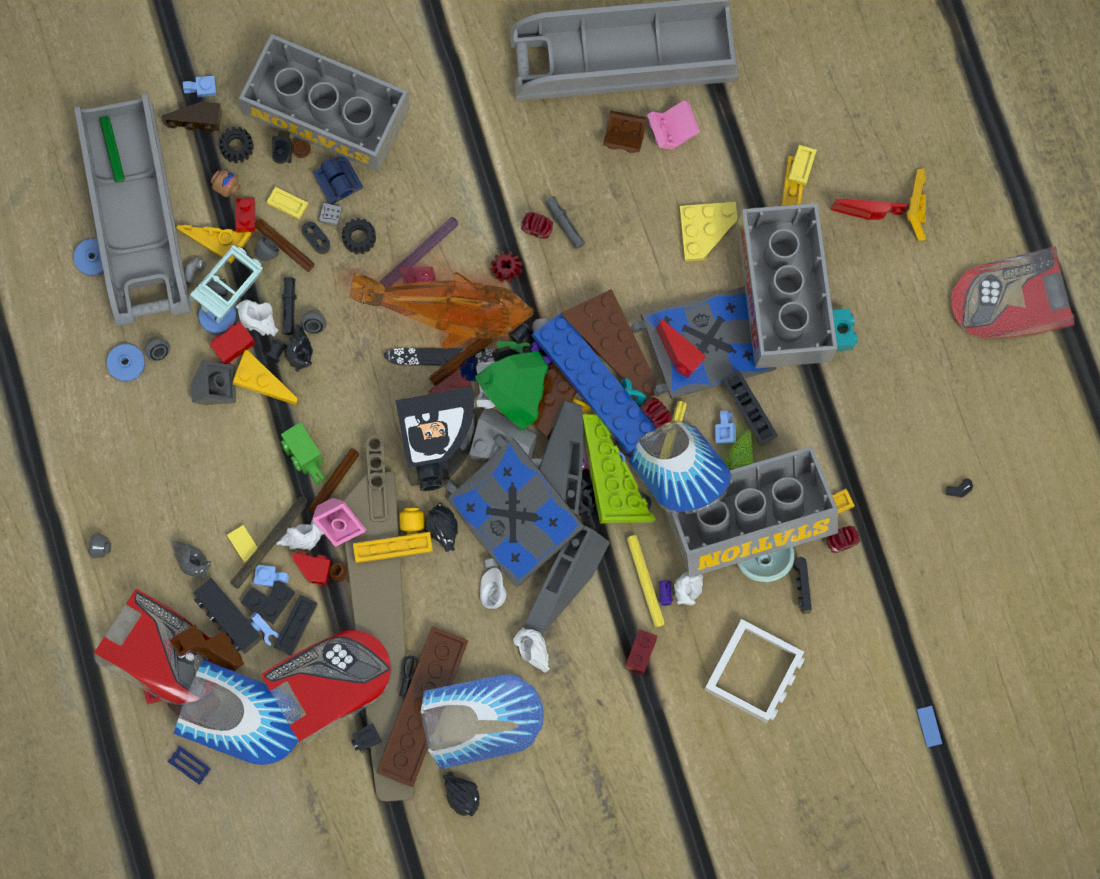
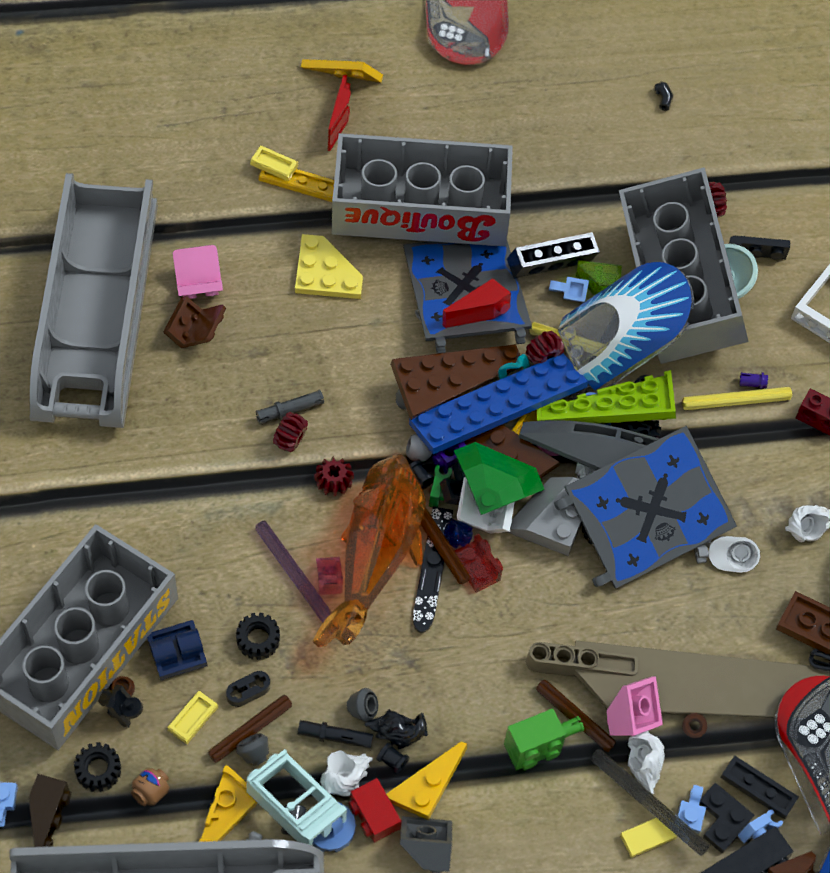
camera: 85 degrees left, 15 degrees down
red plate [236,198,255,233] -> none
red slope [291,551,332,586] -> none
light grey tile [319,203,342,226] -> none
yellow tile [353,532,433,563] -> none
black brick [395,386,476,492] -> none
yellow head [399,507,425,535] -> none
black hair [425,503,458,552] -> none
dark grey wedge [524,525,610,636] -> none
white hair [674,571,703,606] -> none

